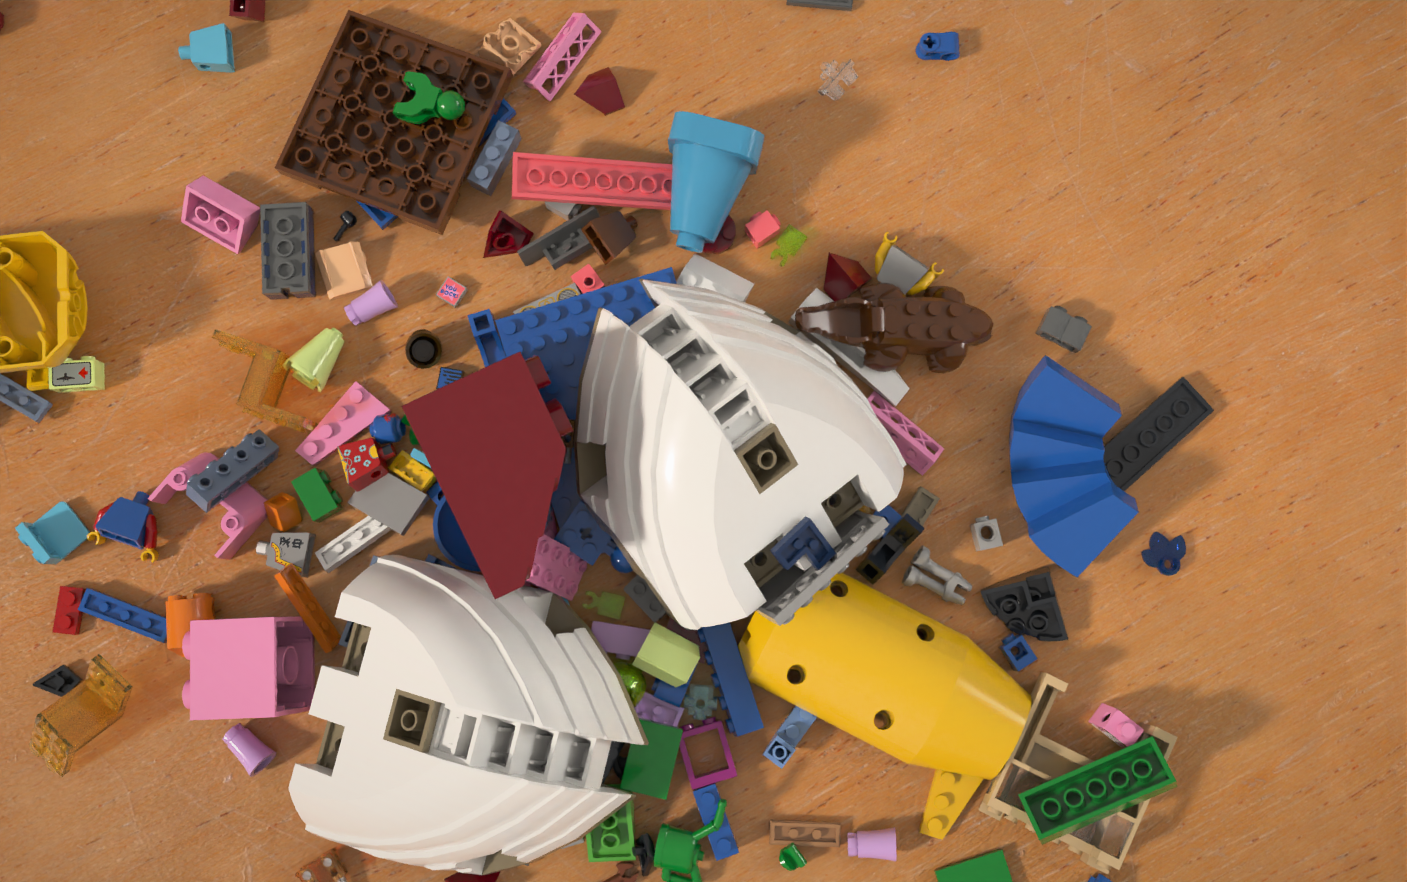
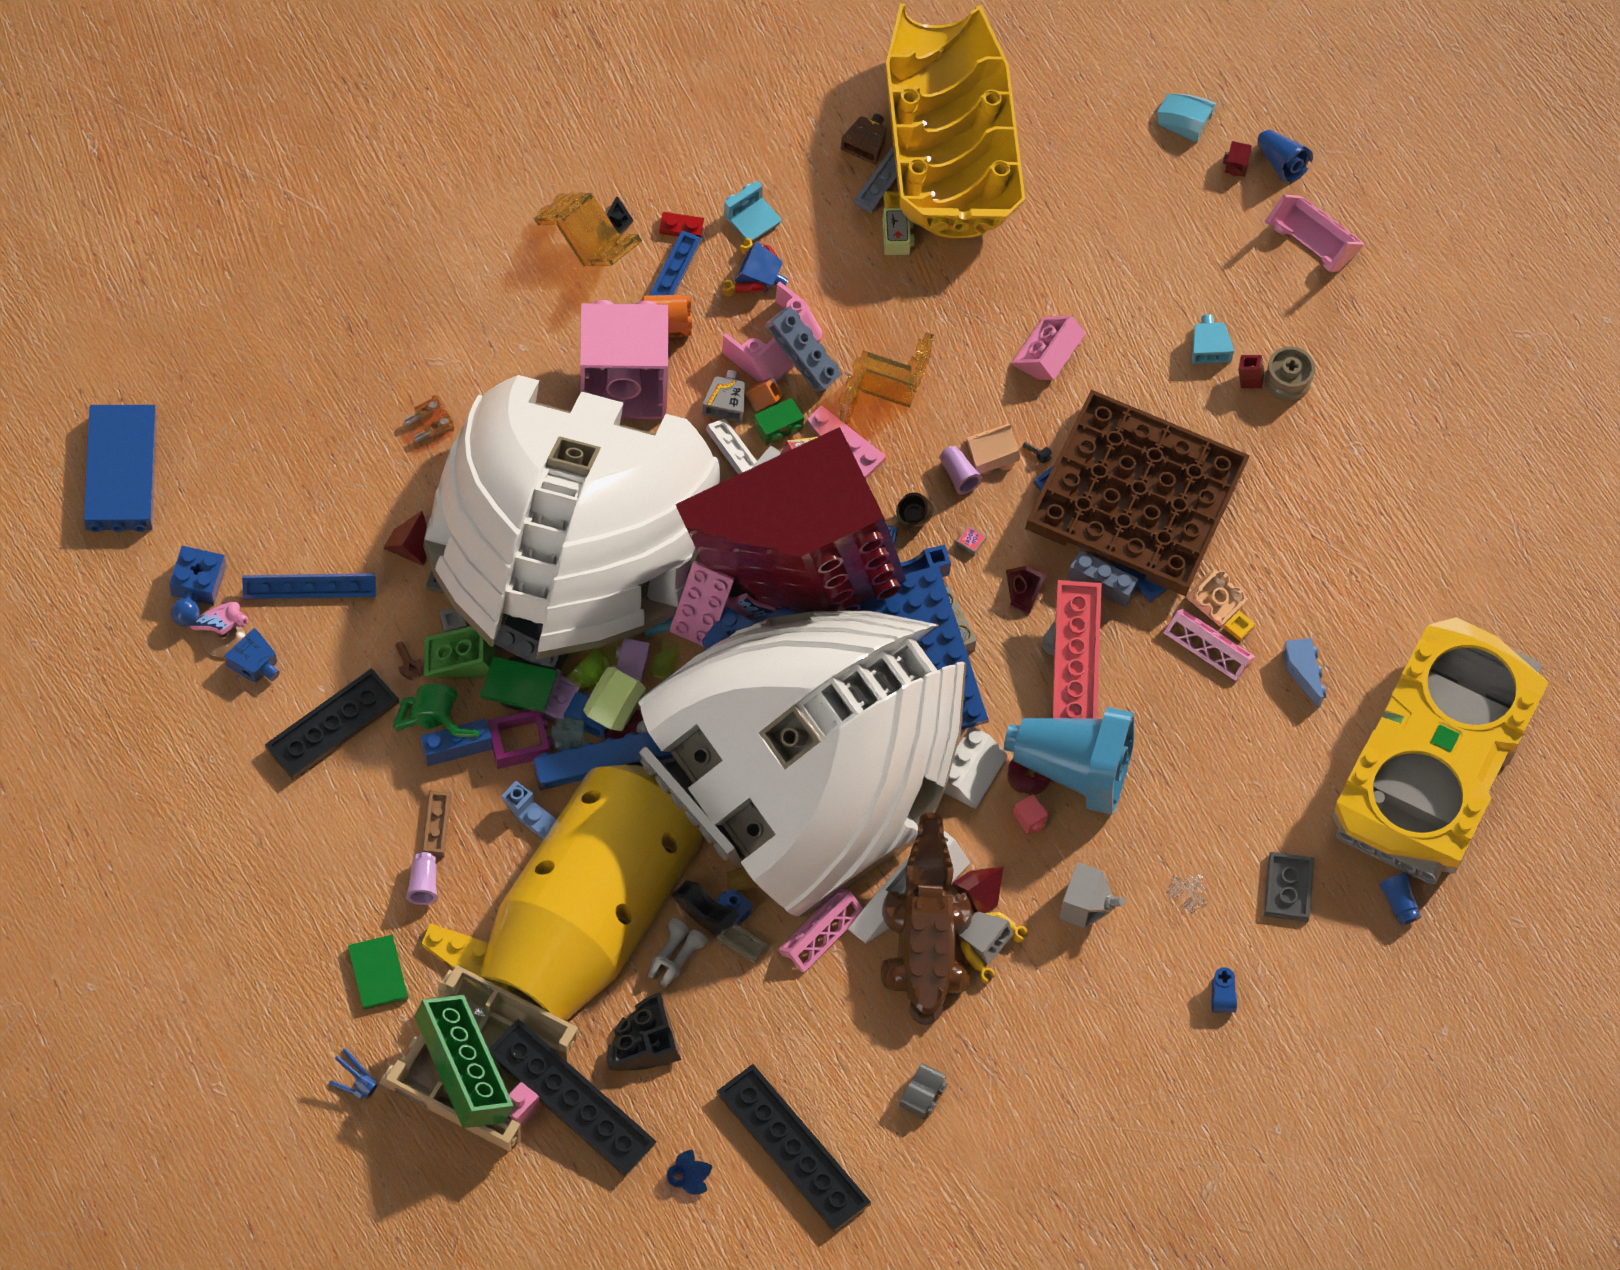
camera: 90 degrees right, 20 degrees down
lavender plant [222,723,276,777] -> none
dark grey piece [260,202,316,300] -> none
orange tile [274,563,341,653] -> none
yellowish green cone [283,327,344,392] -> none
green piece [393,71,465,124] -> none
dark grey bracket [517,206,600,270] -> none
coral brick [570,264,605,294] -> none
dark red slope [574,67,625,116] -> none
reddish brown torso [581,211,638,265] -> none
black piece [632,833,655,877] -> none
clear neon green plate [770,224,807,267] -> none
dark blue plate [770,516,836,570] -> none
green plate [779,843,807,871] -> none
light grey brick [970,516,1003,552] -> none
blue brick [999,633,1038,671] -> none
blue piece [1009,355,1139,577] -> none
none -> black plate [488,1018,657,1177]
none -> light grey piece [1059,862,1125,928]
none -> yellow plate [1224,611,1255,642]

